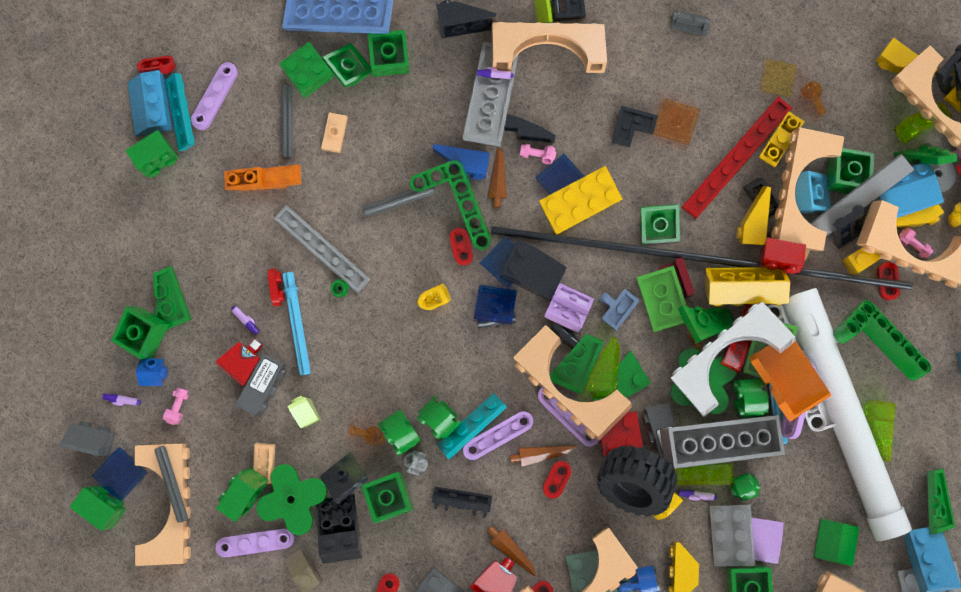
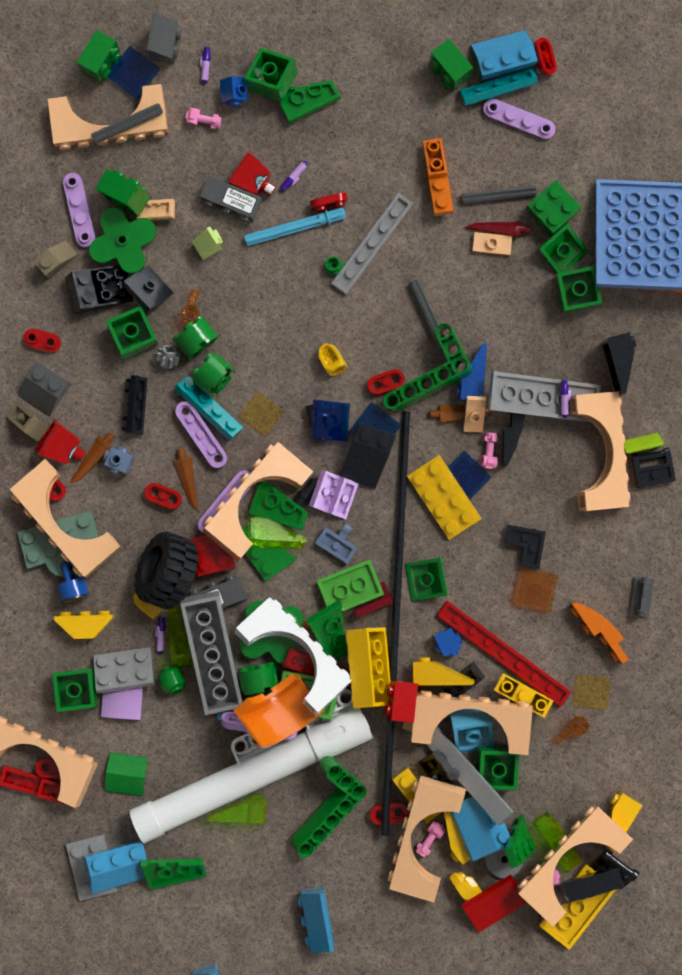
camera: 85 degrees right, 5 degrees up
none -> sand blue brick [103,446,135,474]
none -> clear yellow piece [239,391,285,436]
none -> blue brick [433,627,462,658]
none -> light nougat plate [463,396,486,432]
none -> dark red bar [464,221,531,238]
none -> orange slope [570,602,629,664]

